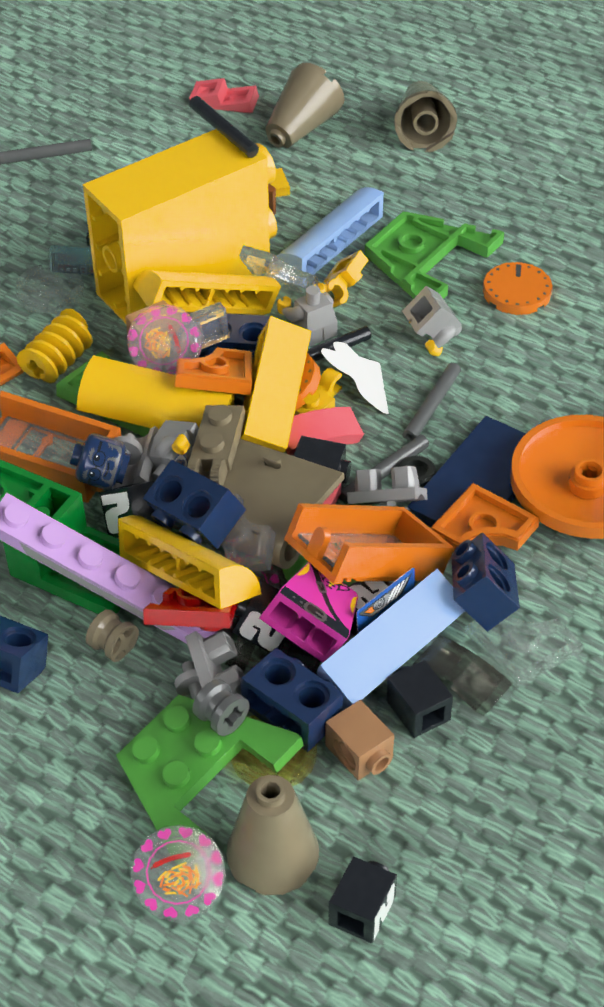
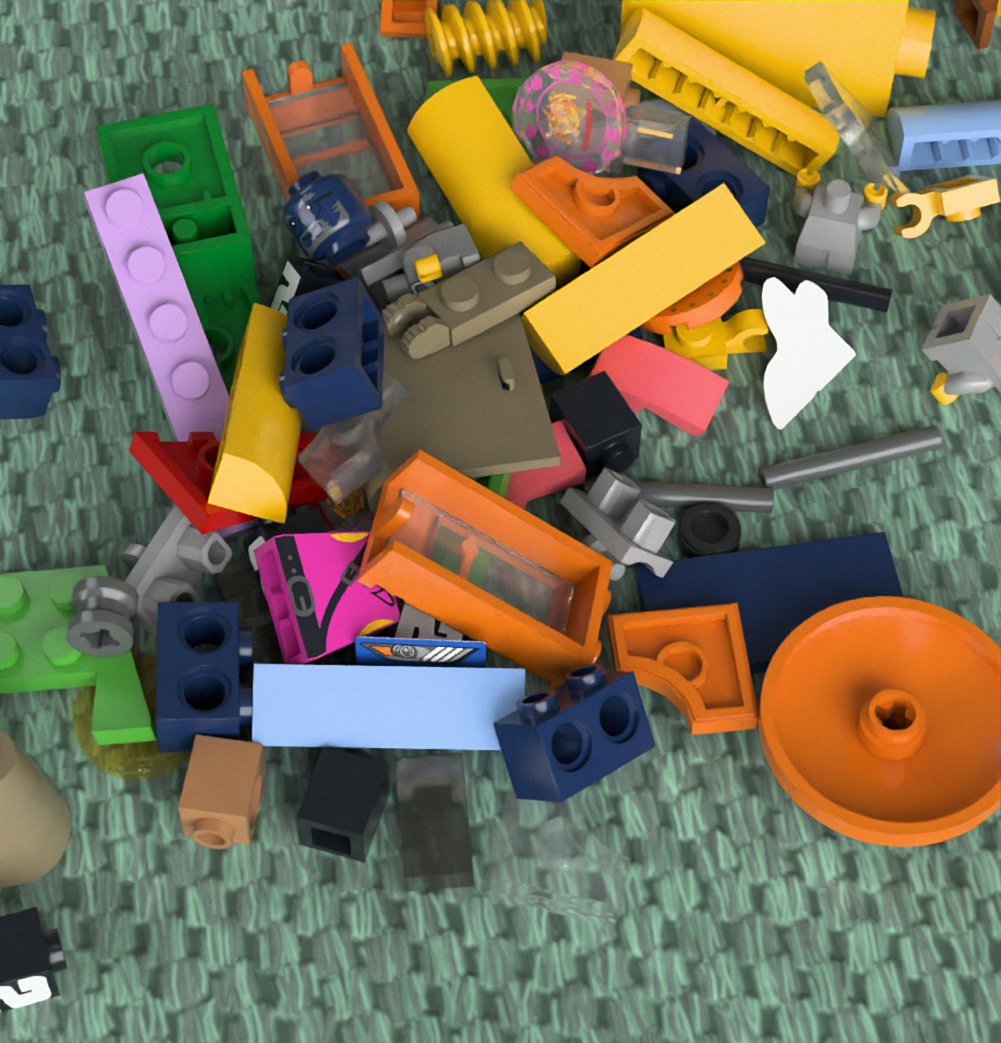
camera: 45 degrees right, 10 degrees up
dark tan wheel [85,610,139,662] -> none

